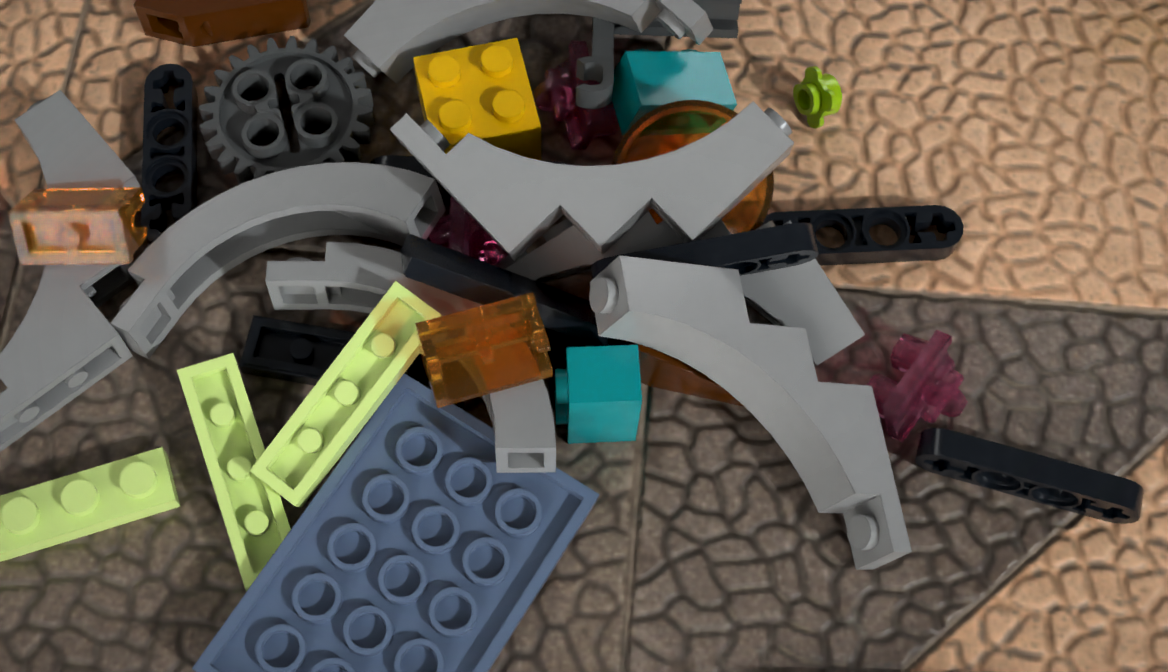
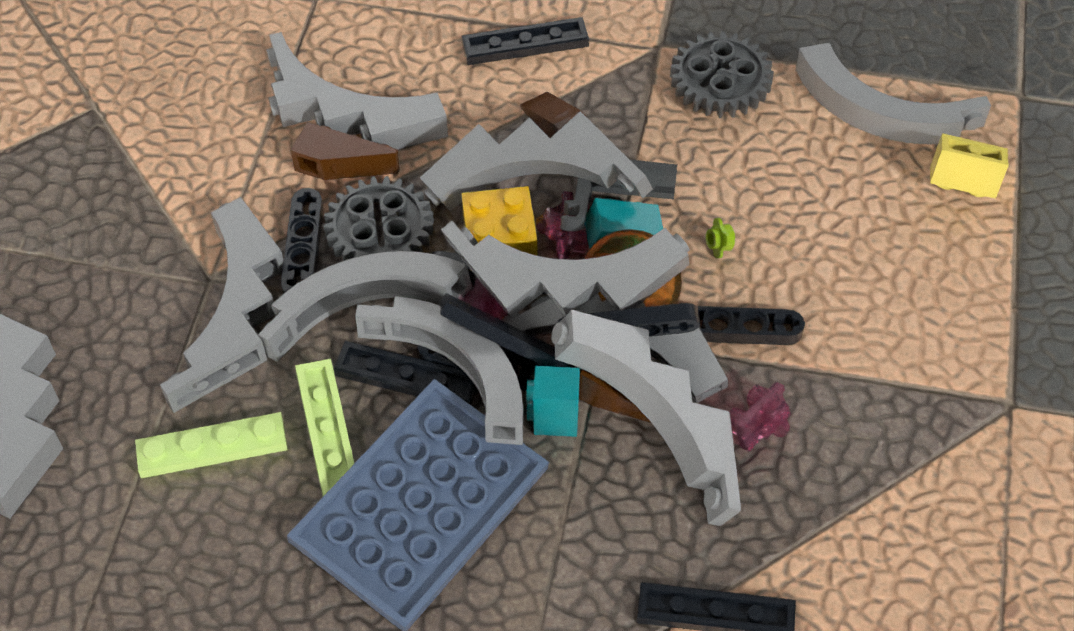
camera: 10 degrees right, 10 degrees down
clear orange hinge [8,187,147,265] -> none
yellowish green plate [249,281,445,508] -> none
clear orange hinge [415,292,553,408] -> none
black beam [915,428,1144,524] -> none

